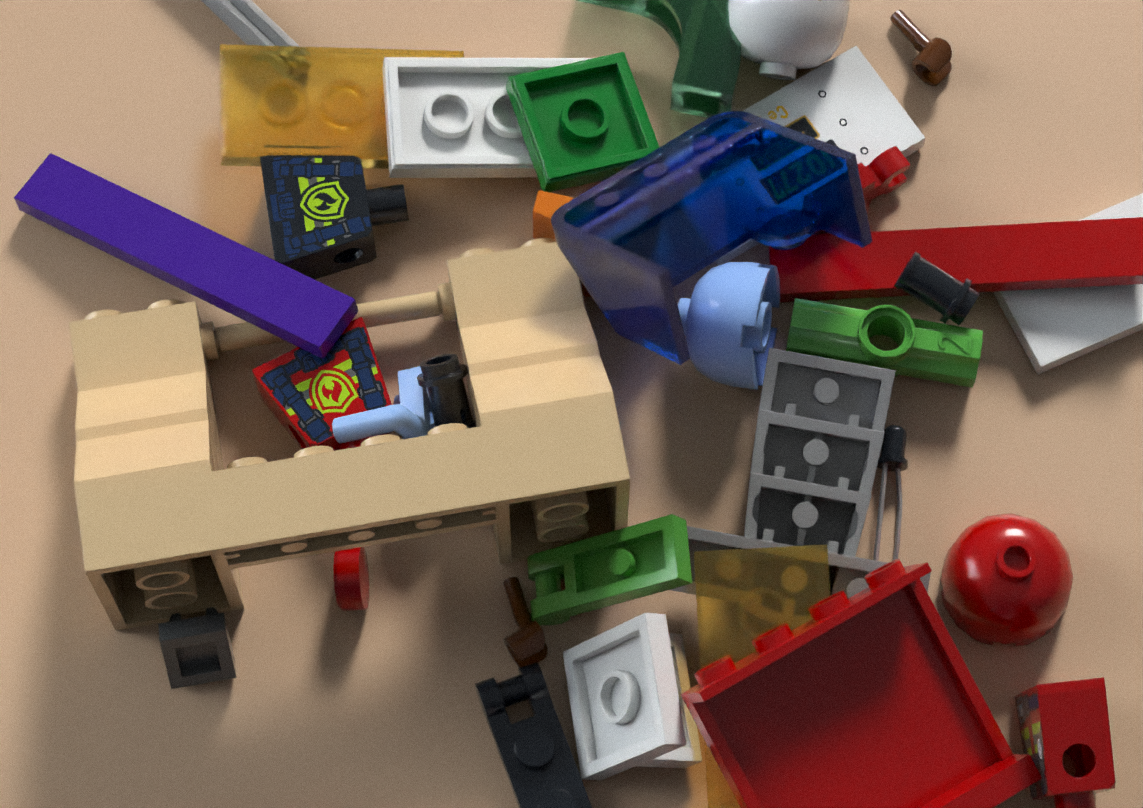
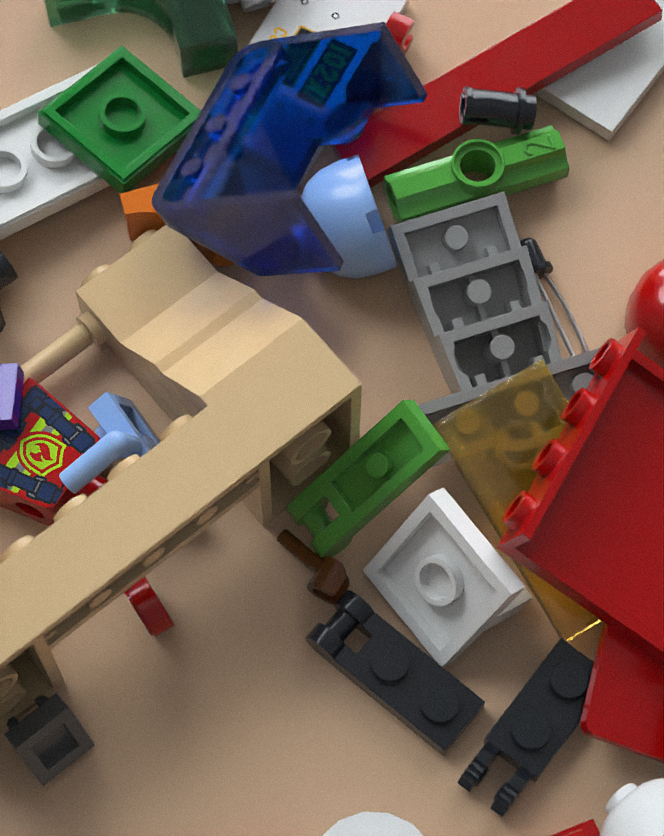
camera: 30 degrees left, 0 degrees up
black pin [417,354,476,428] -> none

